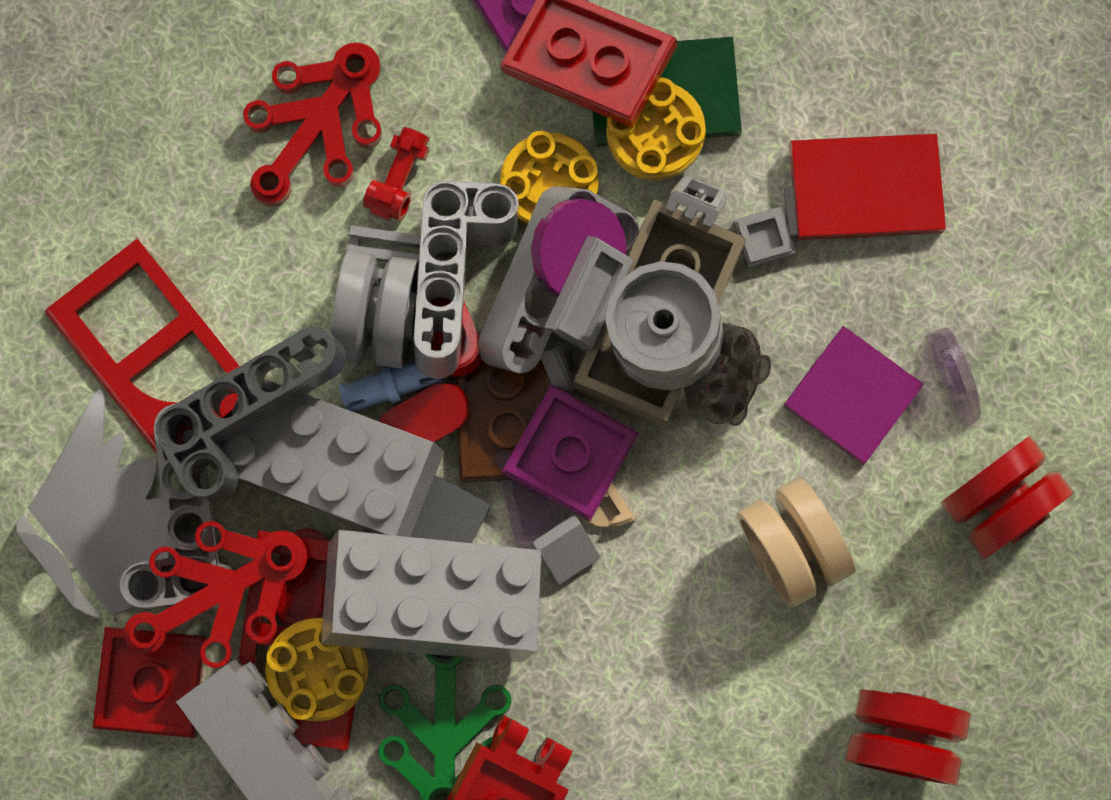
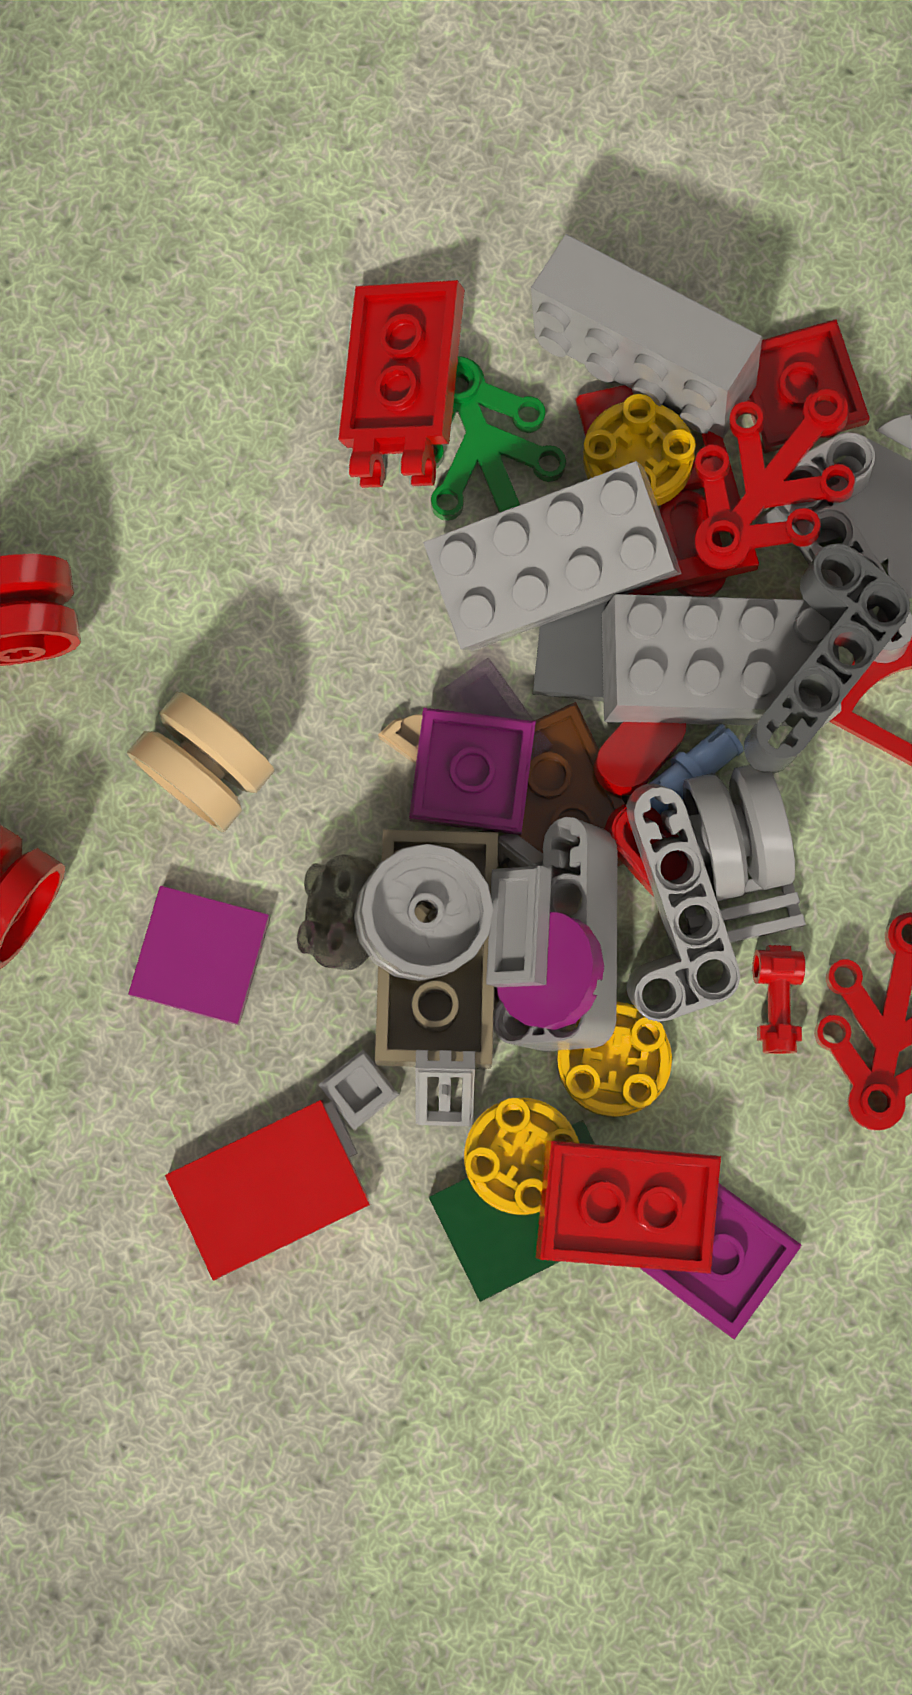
camera: 155 degrees right, 0 degrees up
light grey tile [532,515,601,585] -> none
tile [926,327,981,424] -> none

